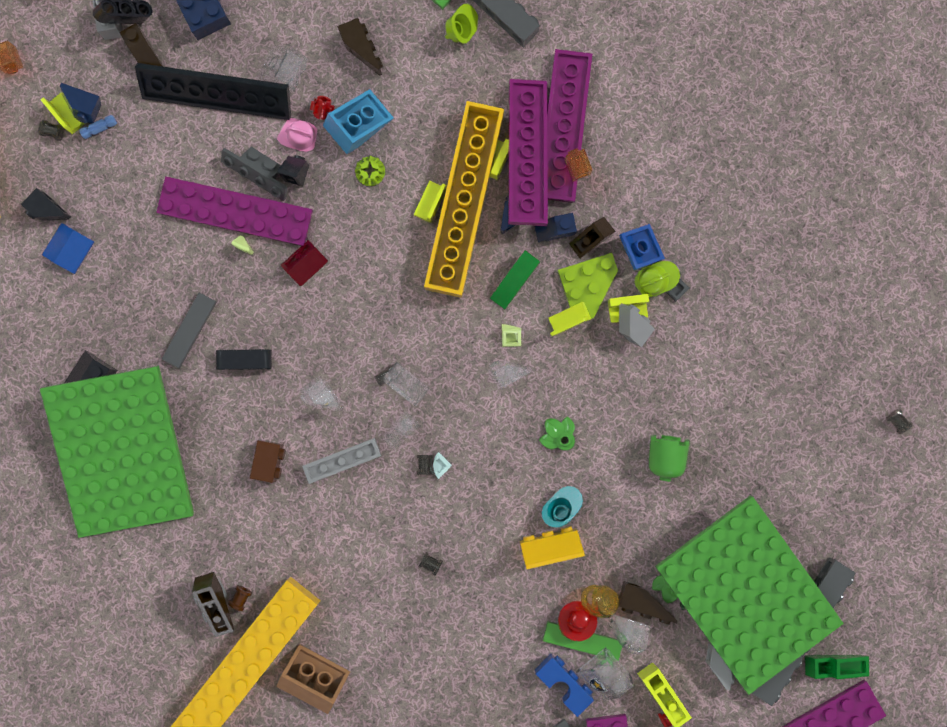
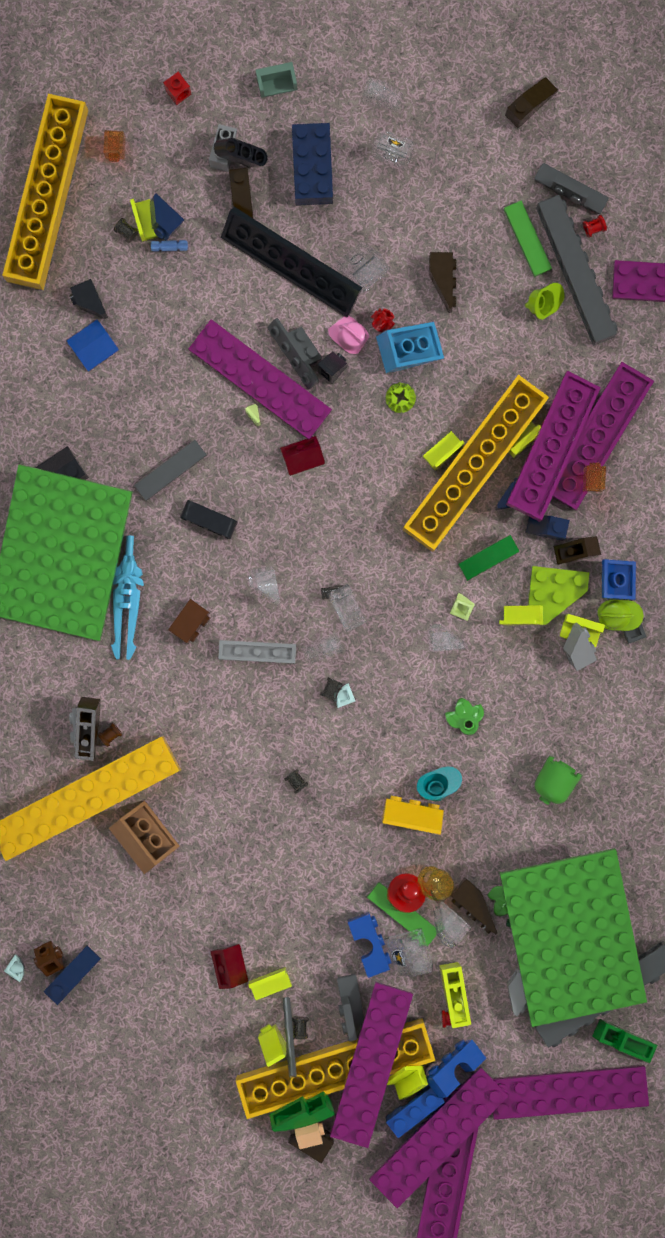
camera: 20 degrees right, 0 degrees up
none -> medium azure sword [111,535,144,660]

